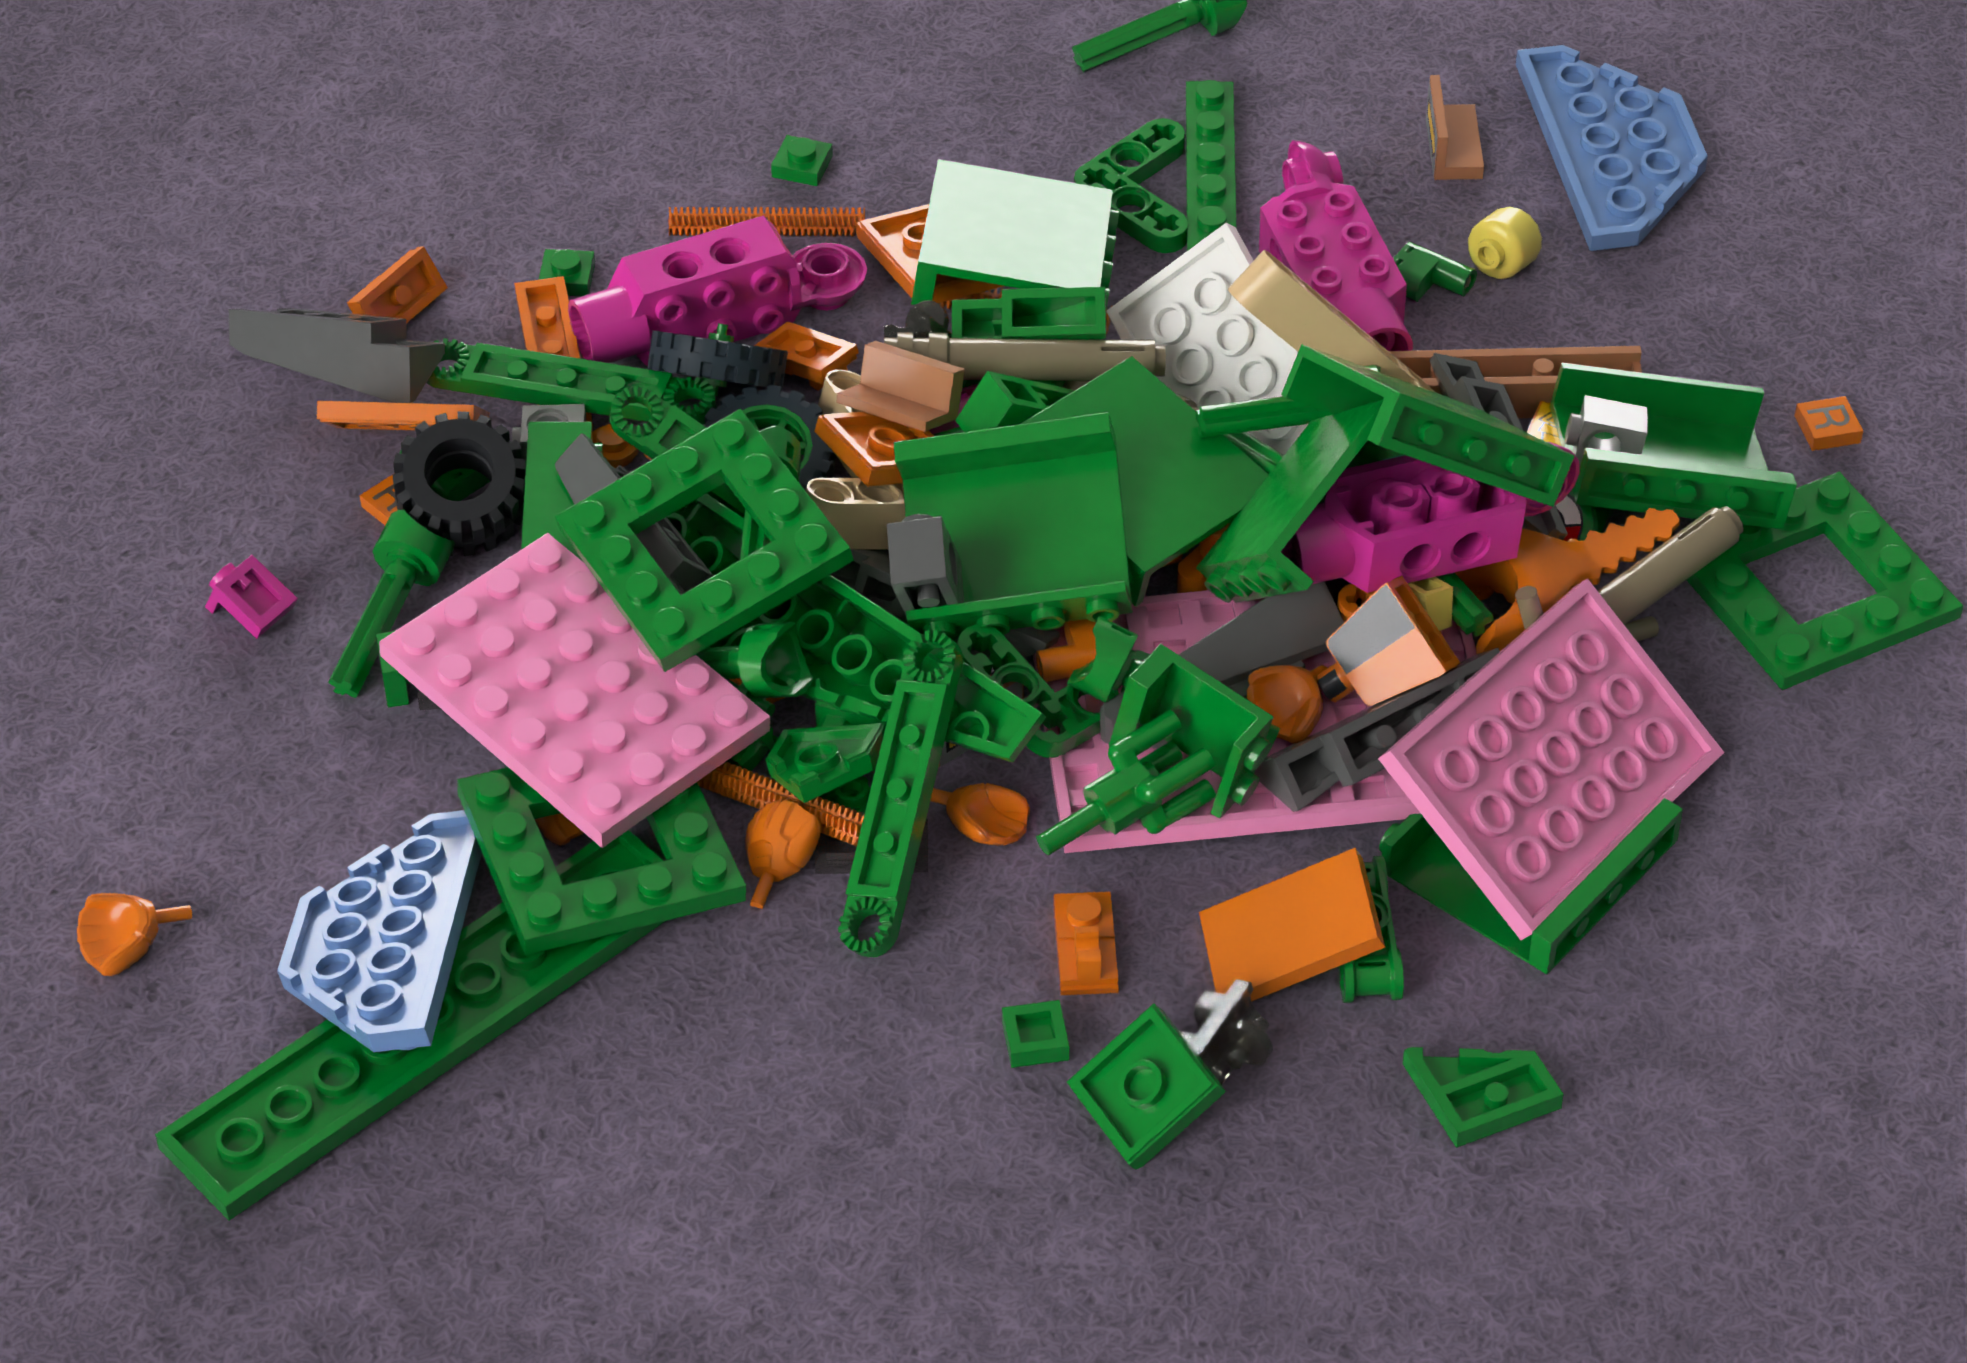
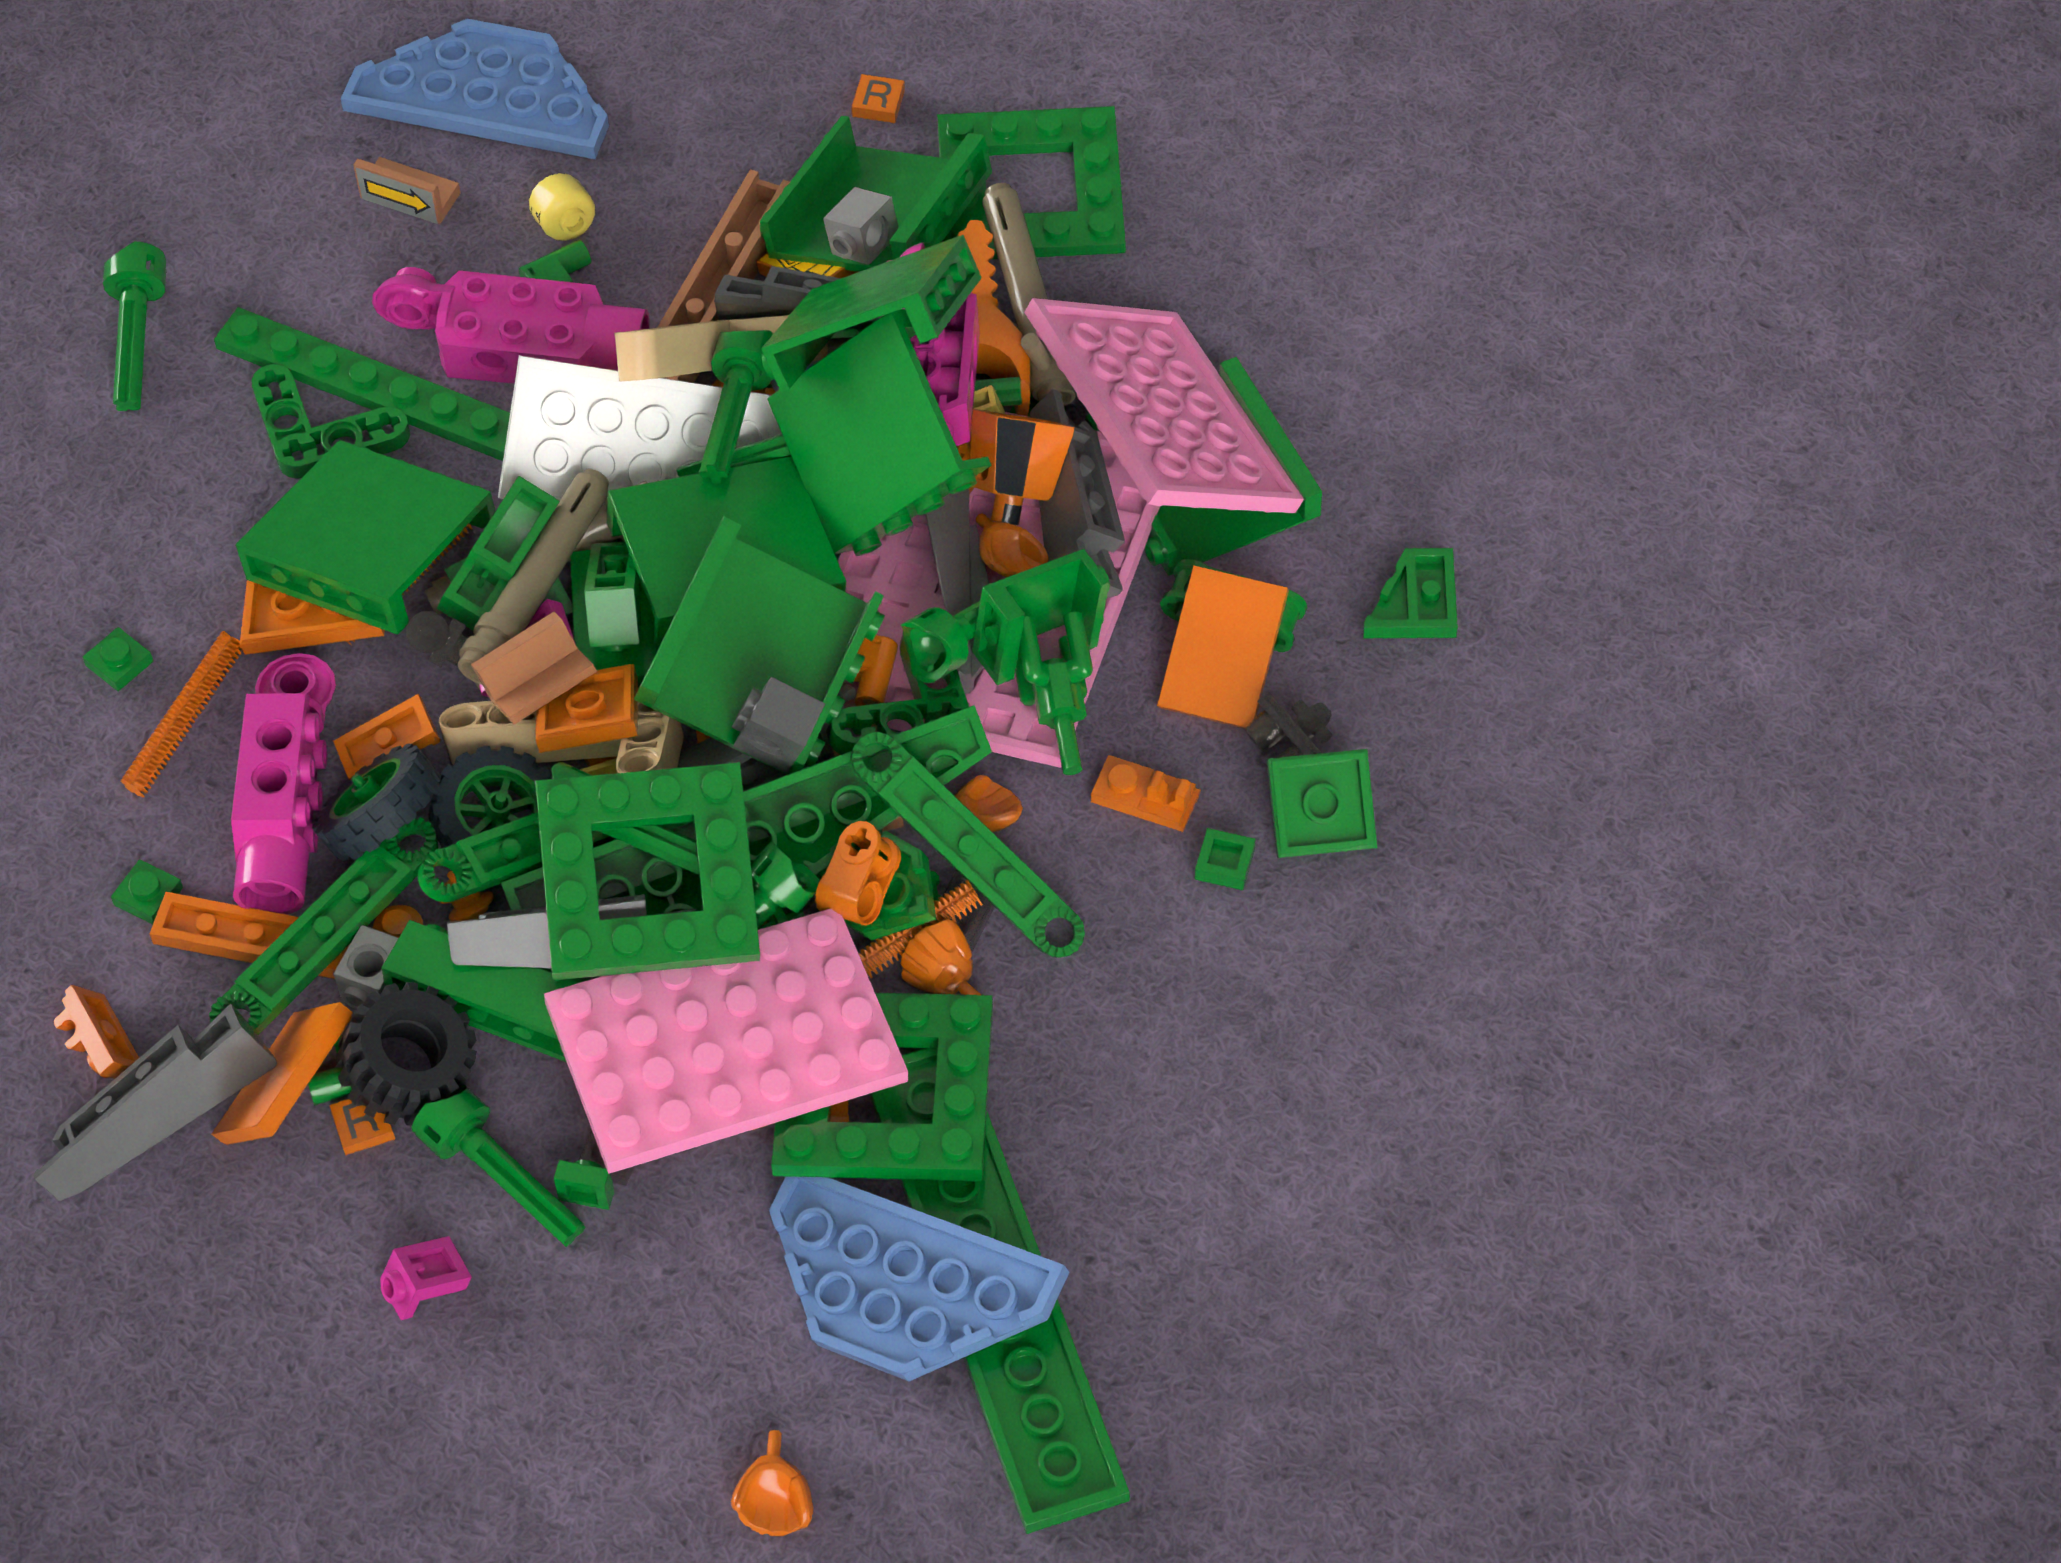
camera: 65 degrees left, 10 degrees up
none -> orange piece [815,821,901,926]

